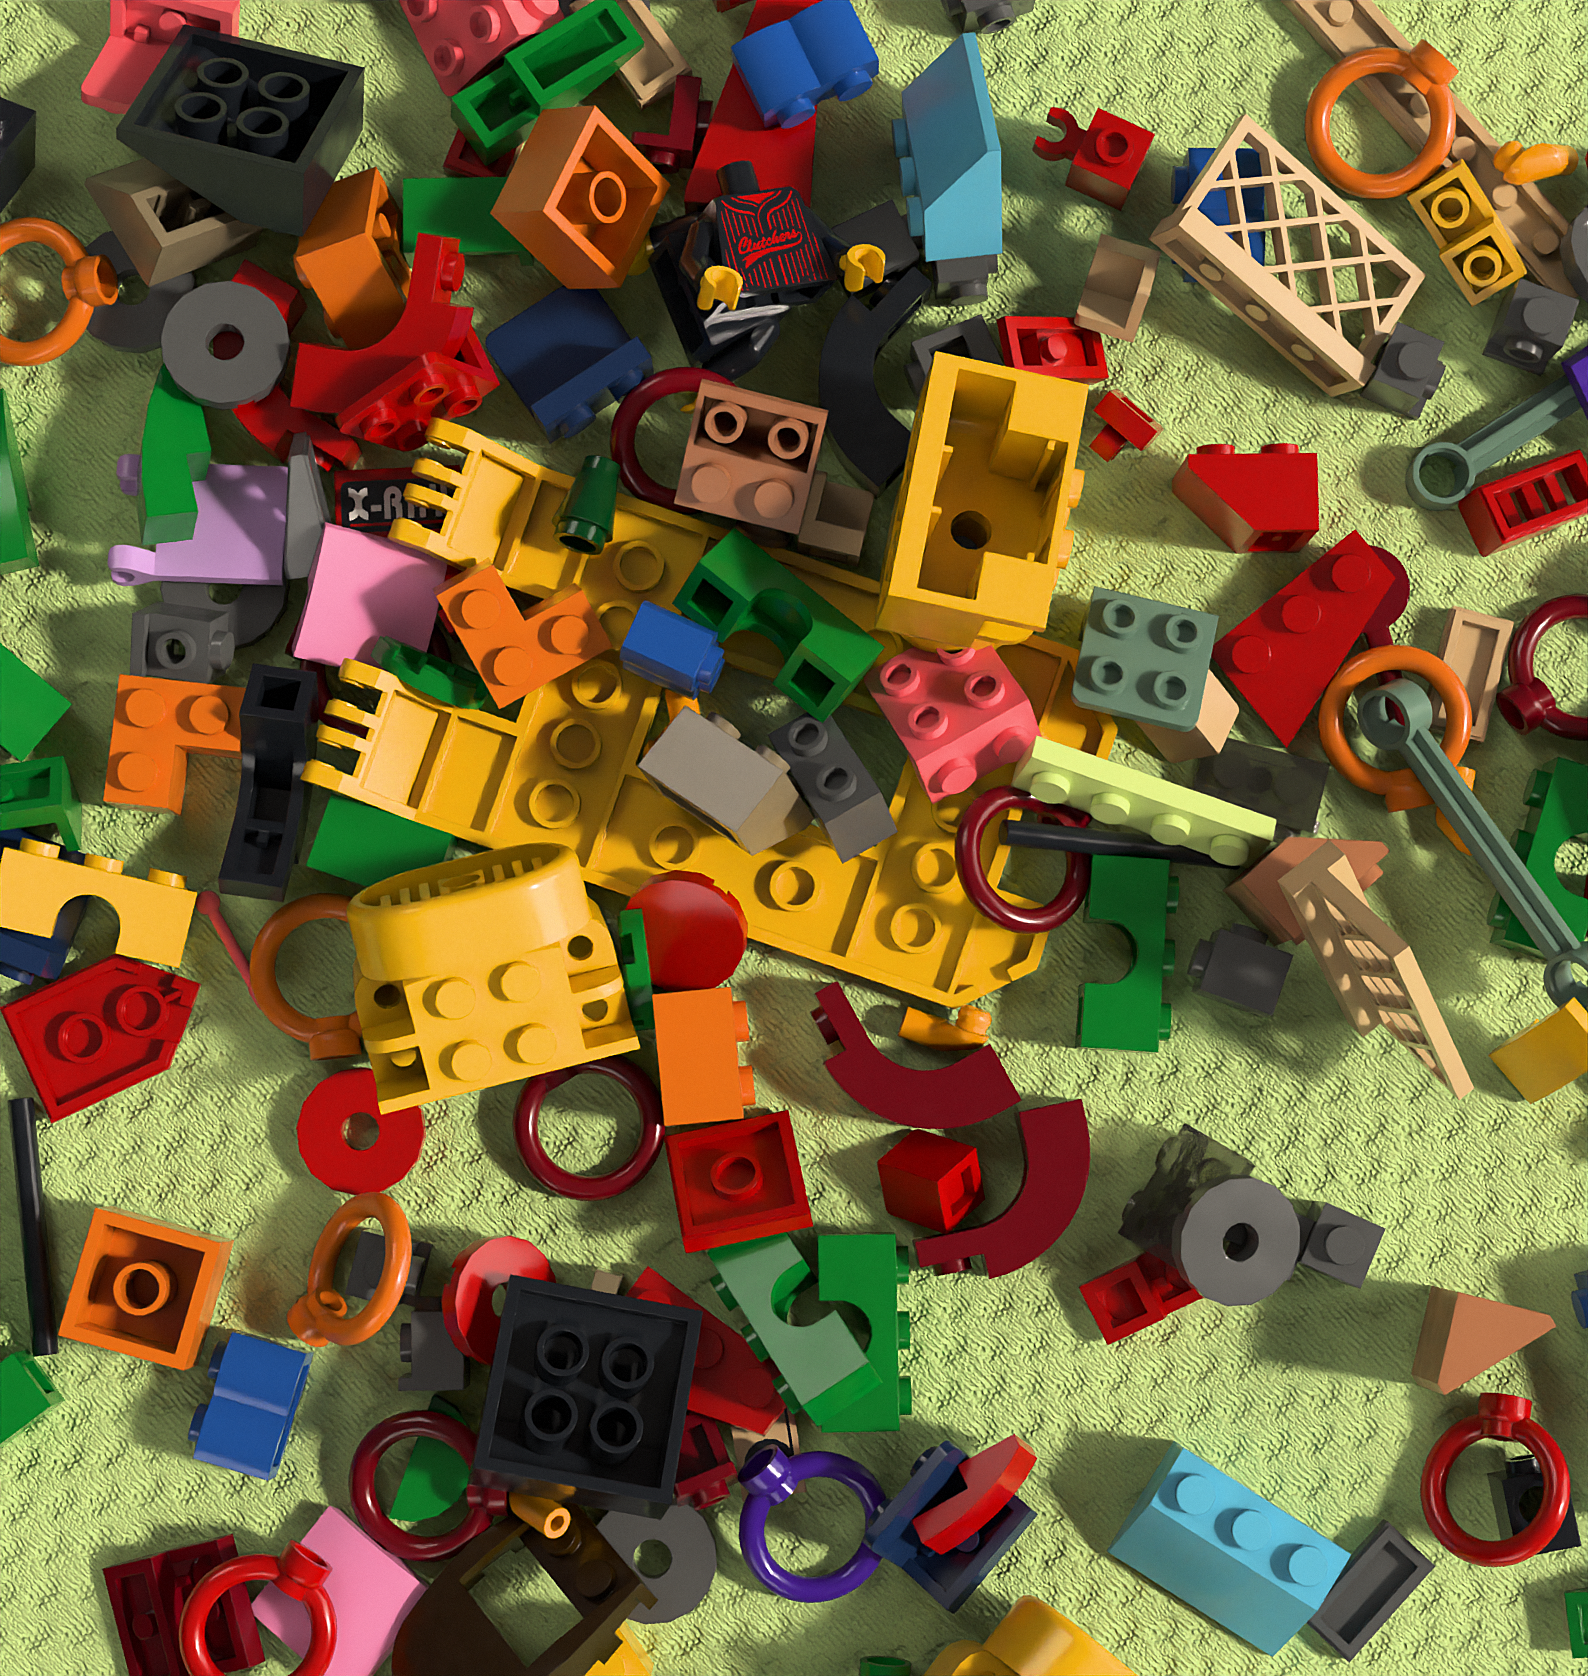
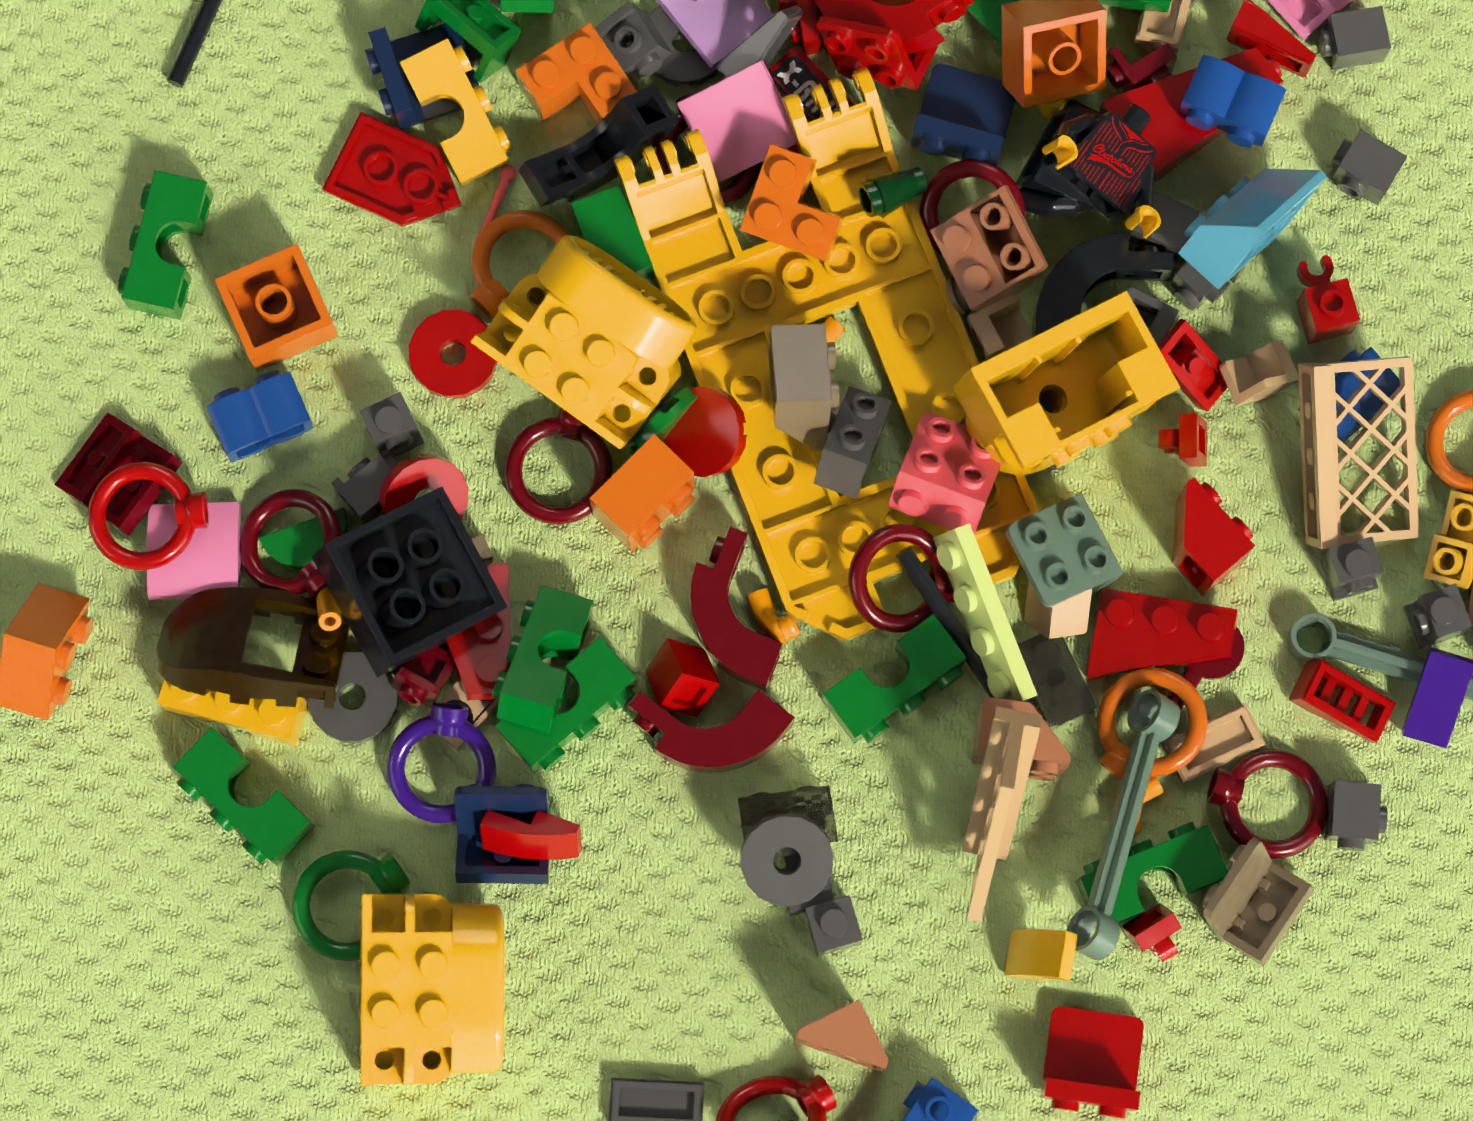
camera: 55 degrees right, 5 degrees down
black bar [7,1097,59,1357] -> none
orange piece [287,1192,412,1347] -> none
green tile [370,636,490,710] -> none
blue brick [619,600,725,701] -> none
red tile [663,1110,813,1254] -> none
green arch [672,528,885,724] -> none
red slope [1079,1239,1204,1345] -> none
medium azure slope [1107,1441,1351,1657] -> none
dark grey brick [1187,923,1293,1018] -> none

